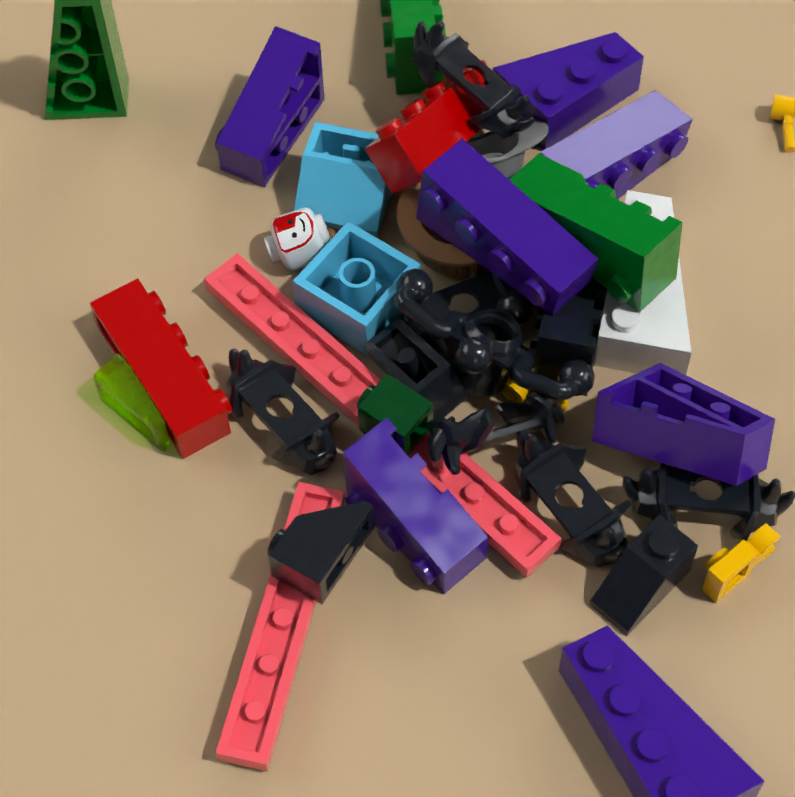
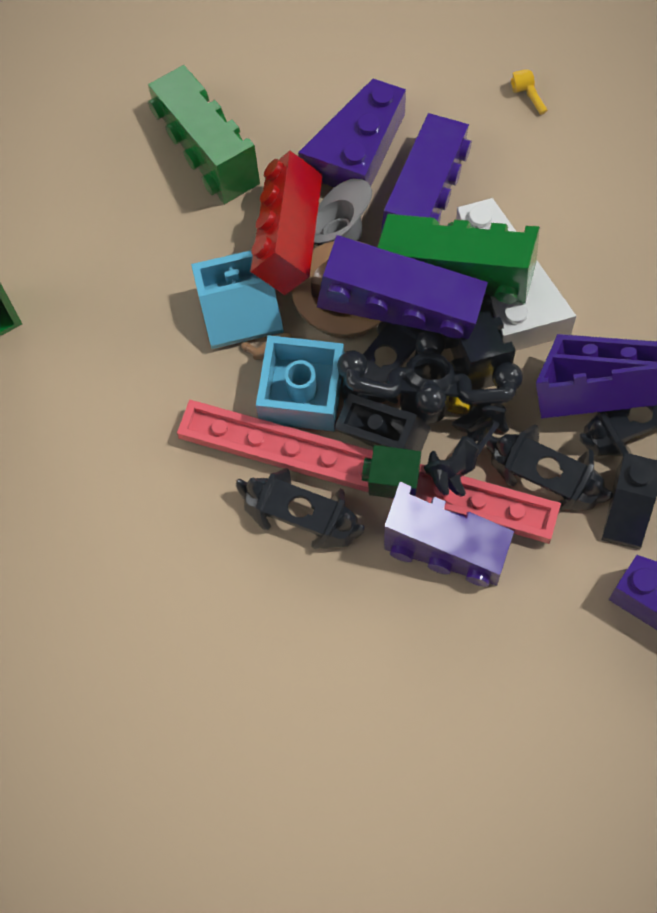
camera: 25 degrees left, 10 degrees up
red brick [90,278,233,459] -> none
clear neon green slope [93,354,171,451] -> none
dark purple wedge [215,26,325,188] -> none
coral plate [216,482,346,771] -> none
head [264,207,331,272] -> none
black slope [267,501,375,604] -> none
black piece [410,21,534,140] -> none

